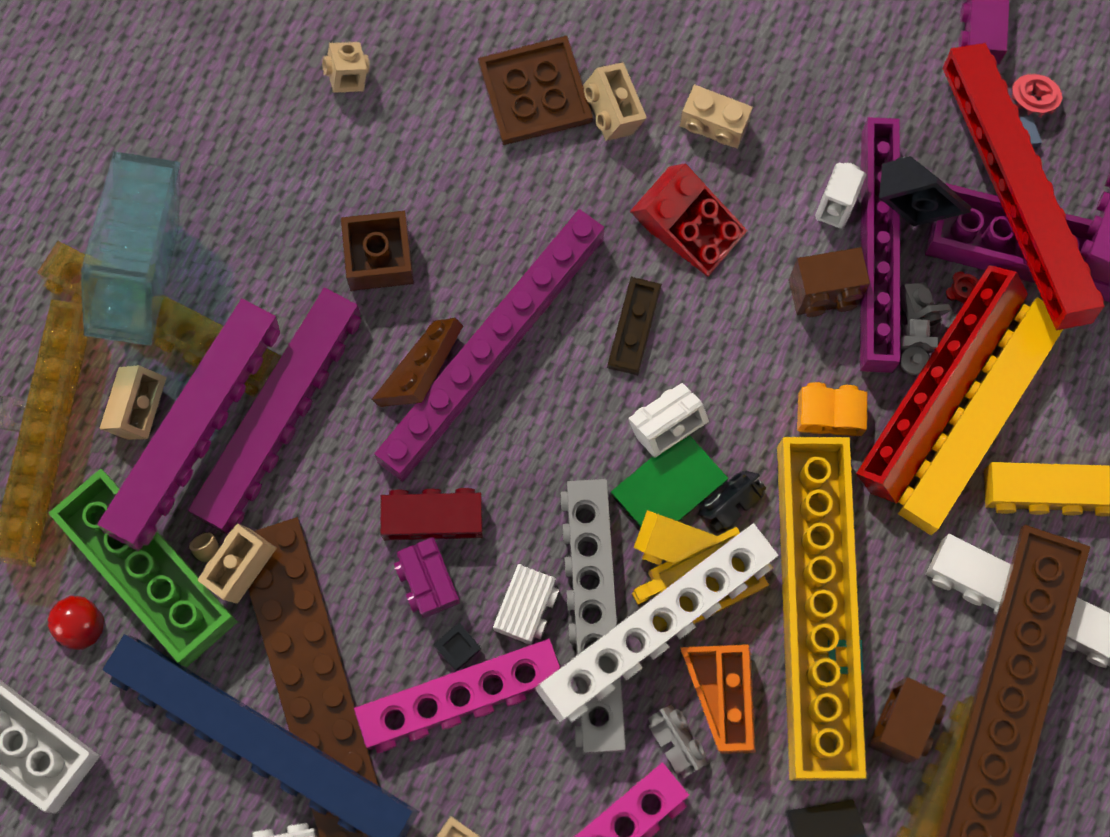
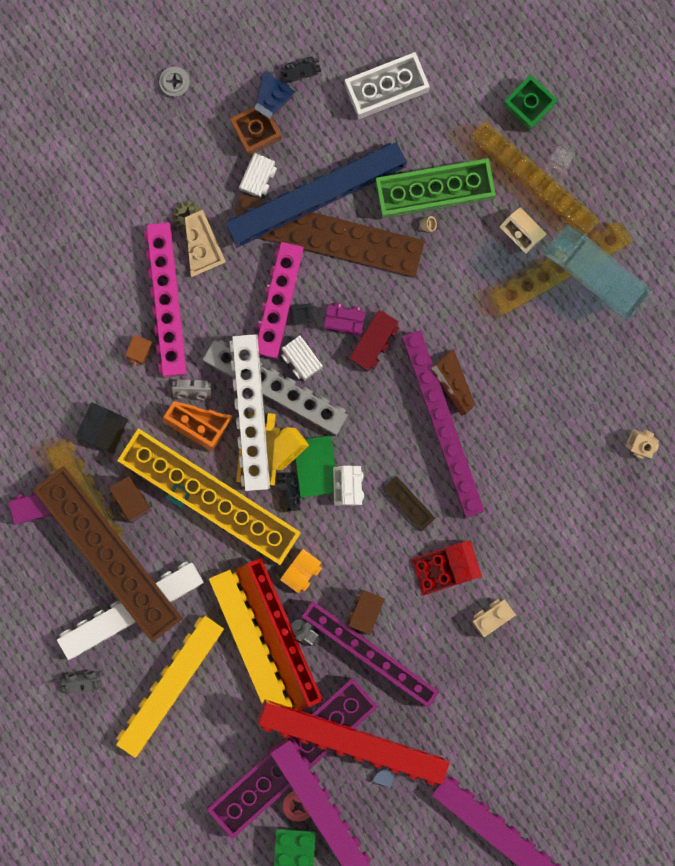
camera: 120 degrees right, 10 degrees up
red hair [47,595,104,650] -> none
magenta brick [97,298,280,551] -> none
magenta brick [188,287,362,535] -> none
tan brick [197,524,277,604] -> none
reddish brown brick [341,210,414,291] -> none
reddish brown plate [478,35,593,146] -> none
tan brick [583,62,647,141] -> none
white brick [815,163,867,229] -> none
black slope [879,156,971,226] -> none
dark grey bracket [900,283,951,326] -> none
red plate [946,271,979,305] -> none
coral gear [1011,74,1062,117] -> none

